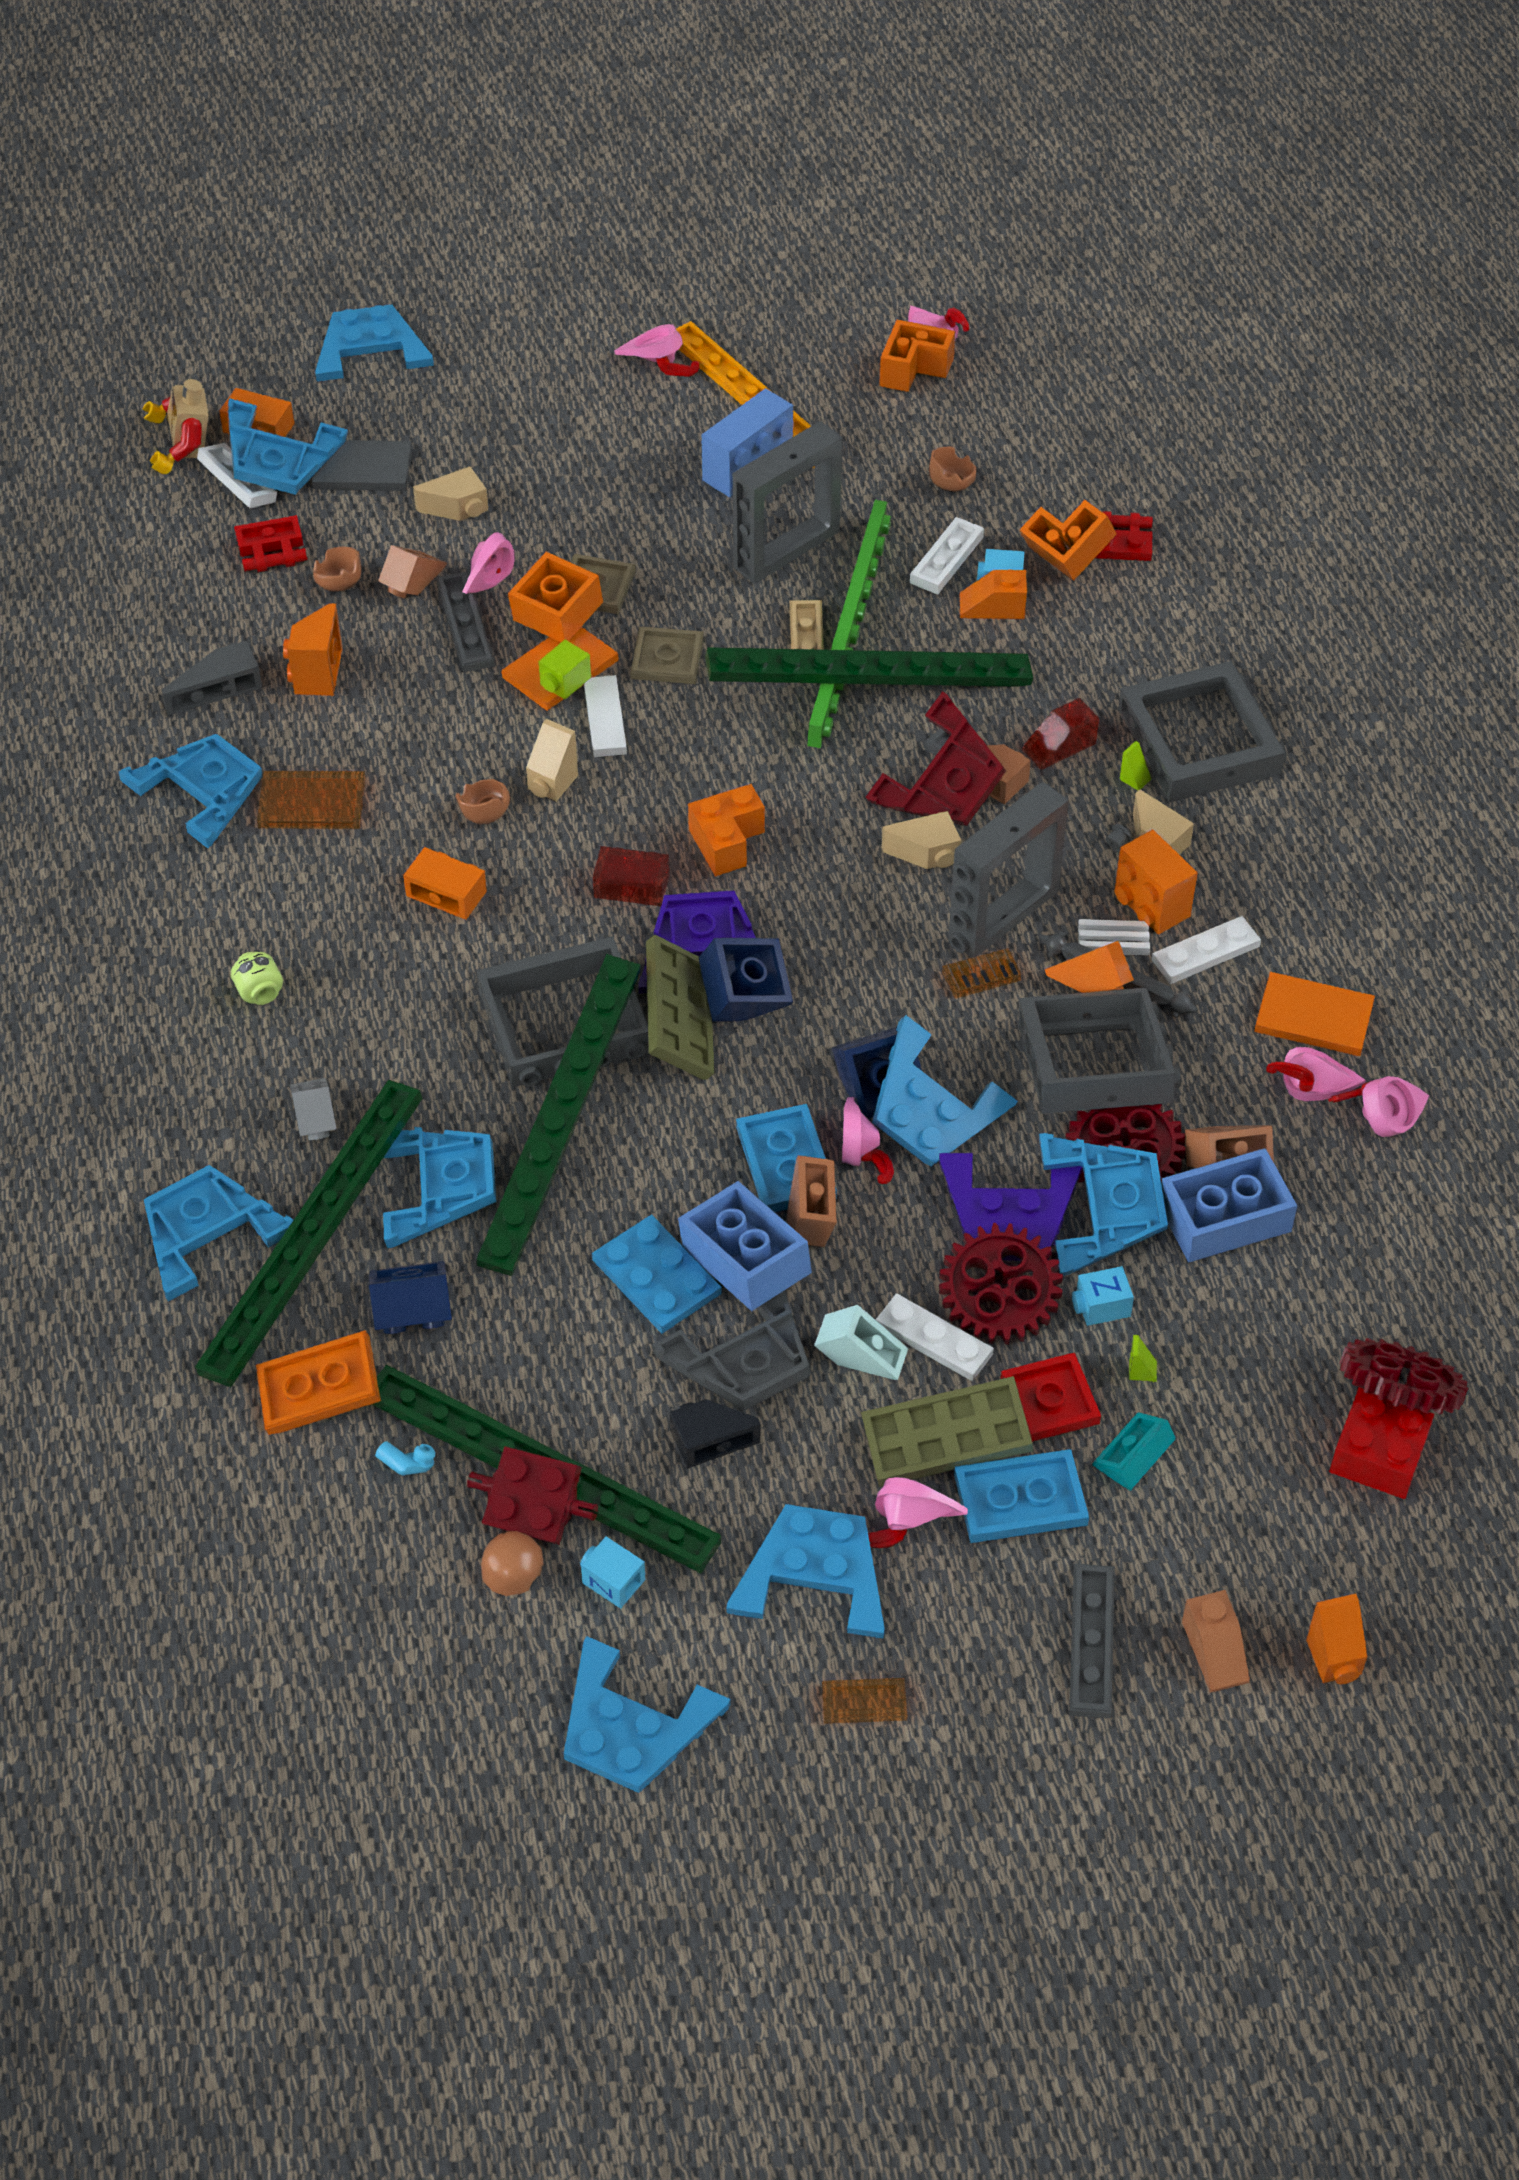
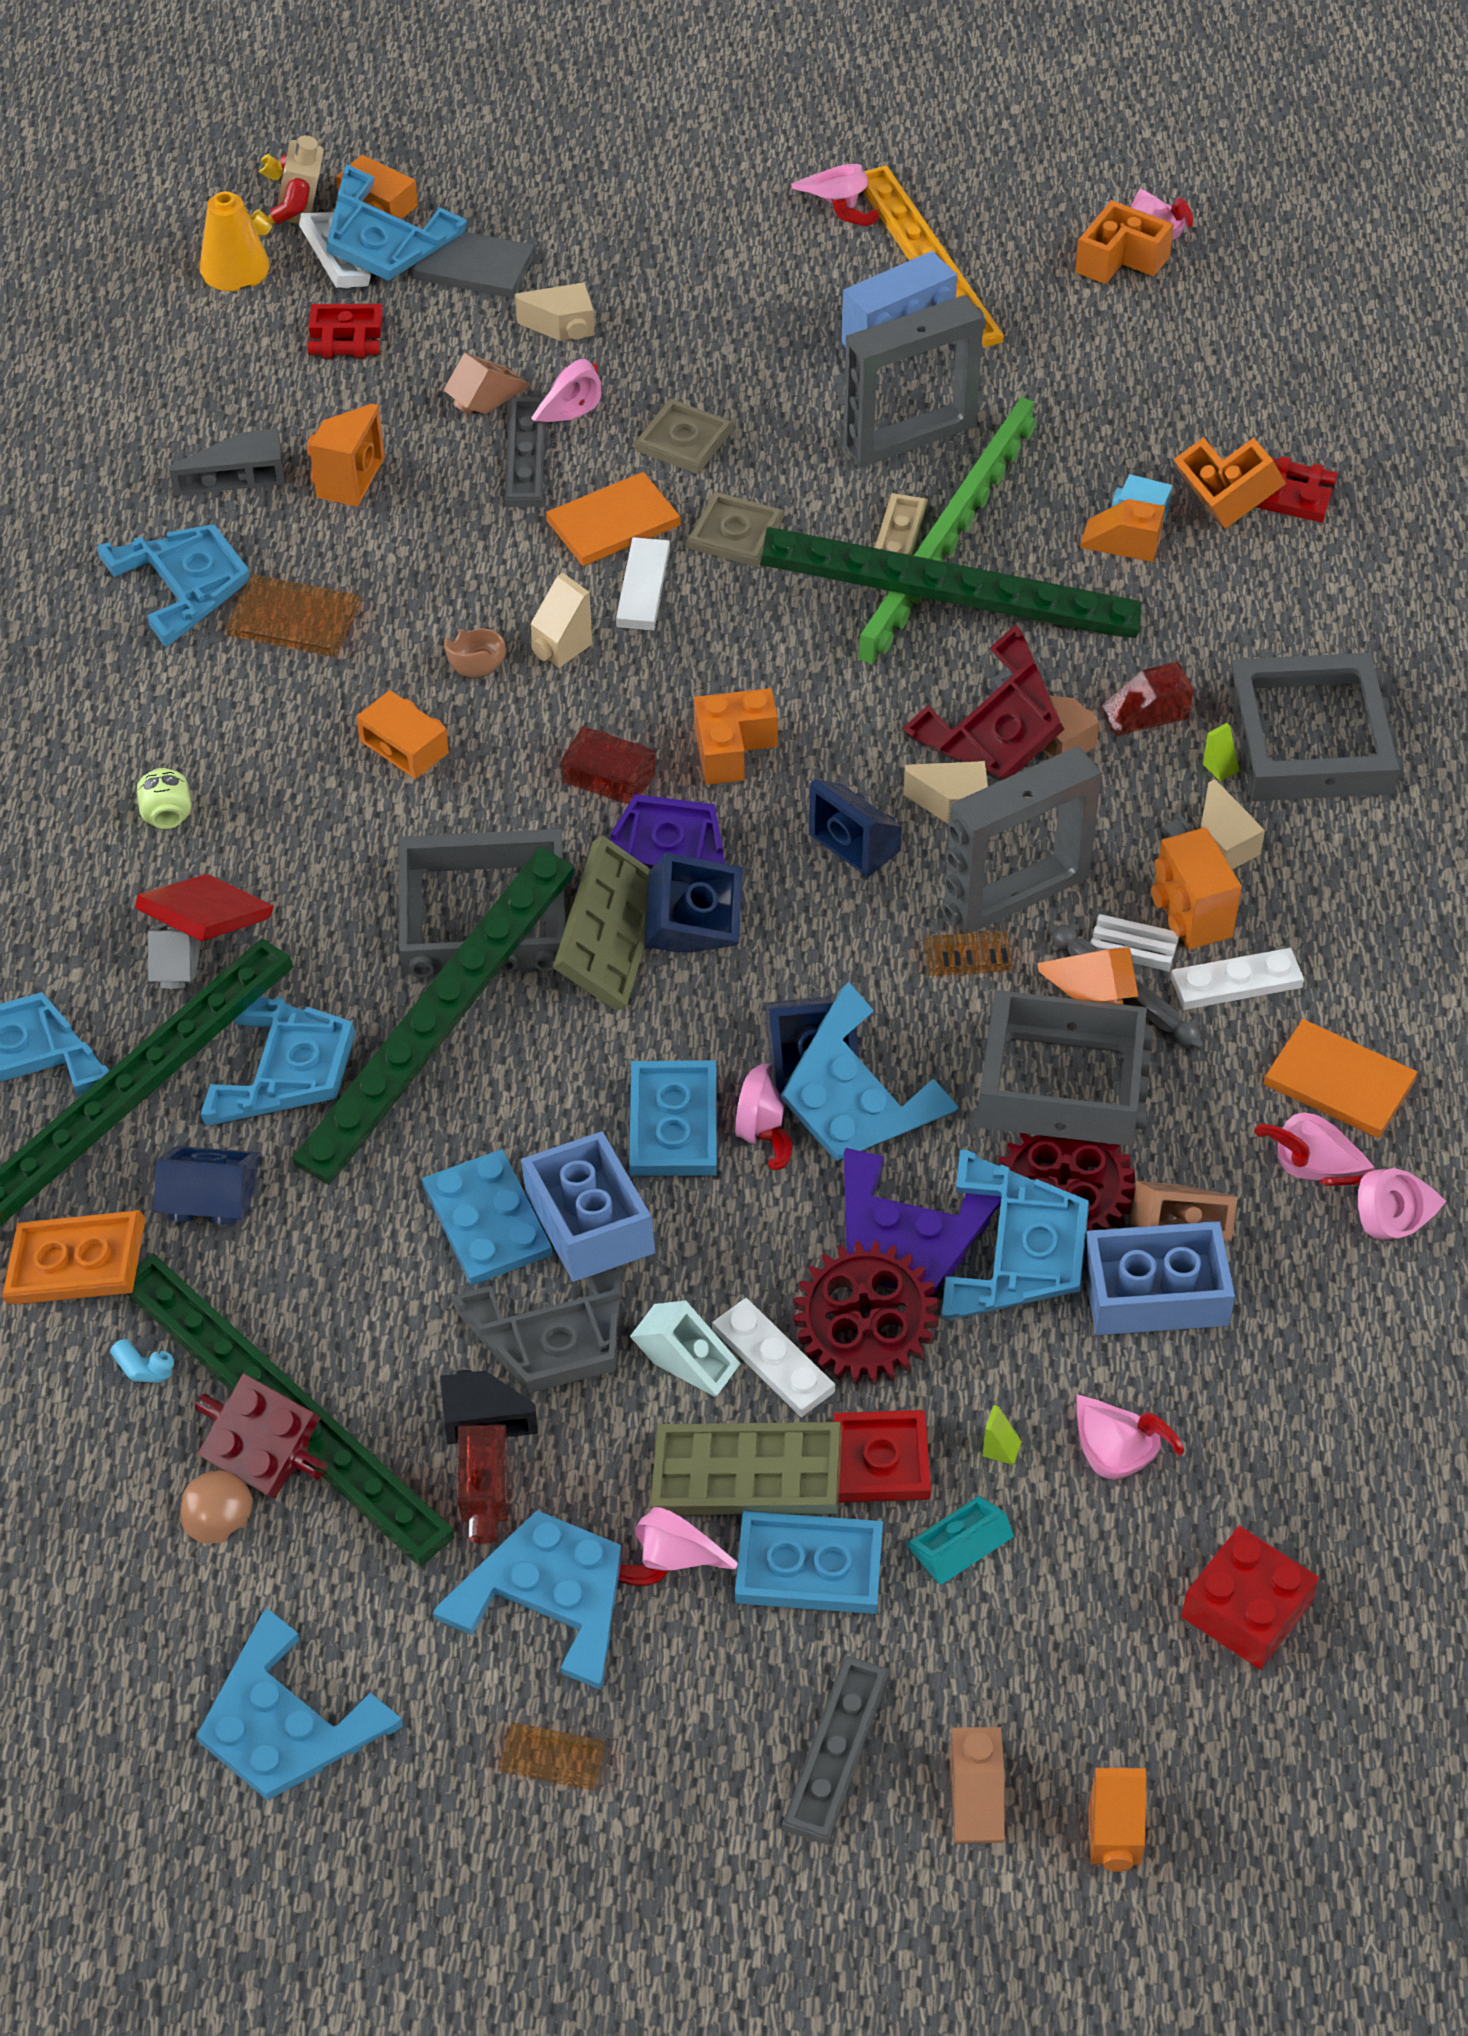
camera: 15 degrees right, 0 degrees up
nougat hair [313,546,362,592] -> none
dark azure wing [315,304,434,382] -> none
orange brick [508,552,603,642] -> none
lime brick [539,640,591,699] -> none
medium azure brick [580,1536,646,1609] -> none
nougat slope [787,1155,837,1247] -> none
white plate [910,517,984,595] -> none
nougat hair [929,446,977,492] -> none
medium azure brick [1072,1266,1134,1326] -> none
dark red gear [1339,1338,1469,1414] -> none
none -> red tile [135,874,274,941]
none -> light orange cone [199,191,270,291]
none -> clear red torso [458,1425,511,1544]
none -> dark blue slope [809,779,902,877]
none -> bright pink piece [1076,1394,1184,1480]

